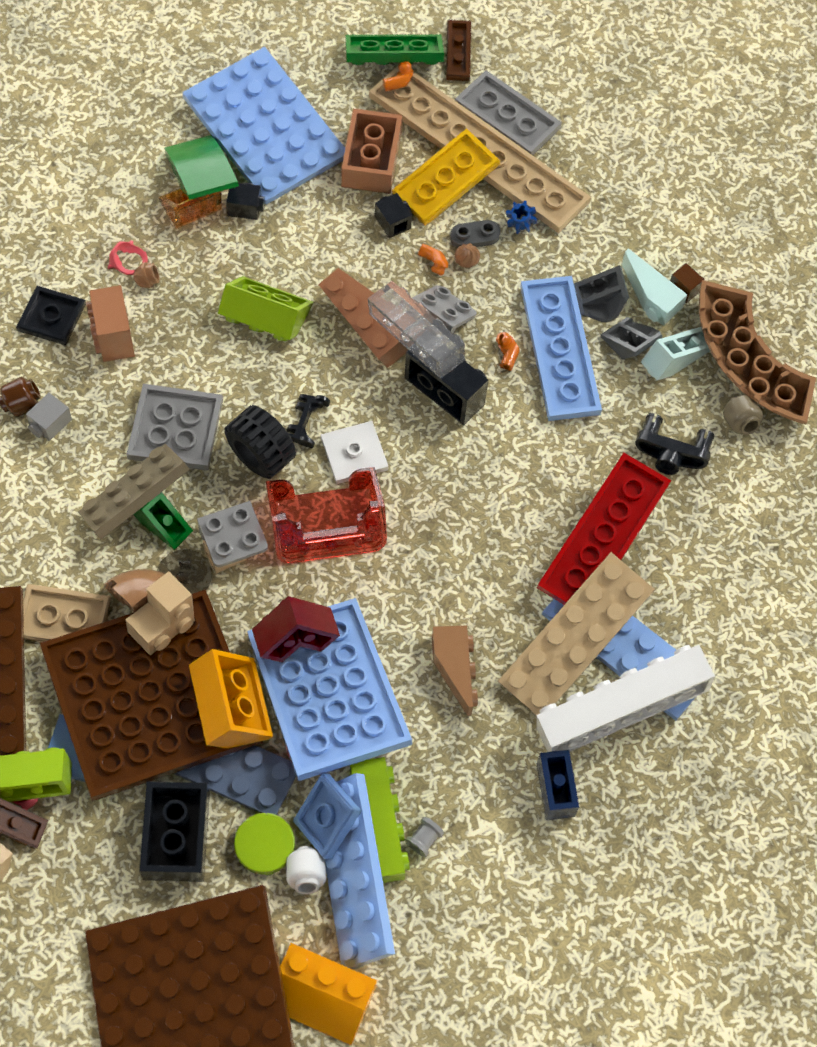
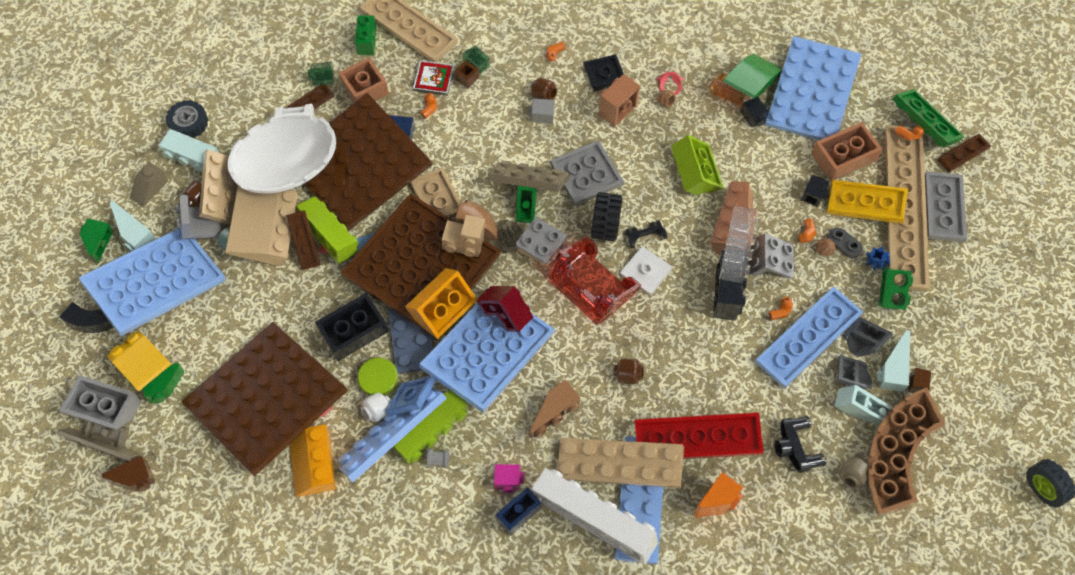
camera: 60 degrees right, 0 degrees up
none -> dark pink brick [494,464,524,493]
none -> reddish brown head [614,358,644,385]
none -> orange slope [693,472,743,518]
none -> green brick [878,267,913,310]

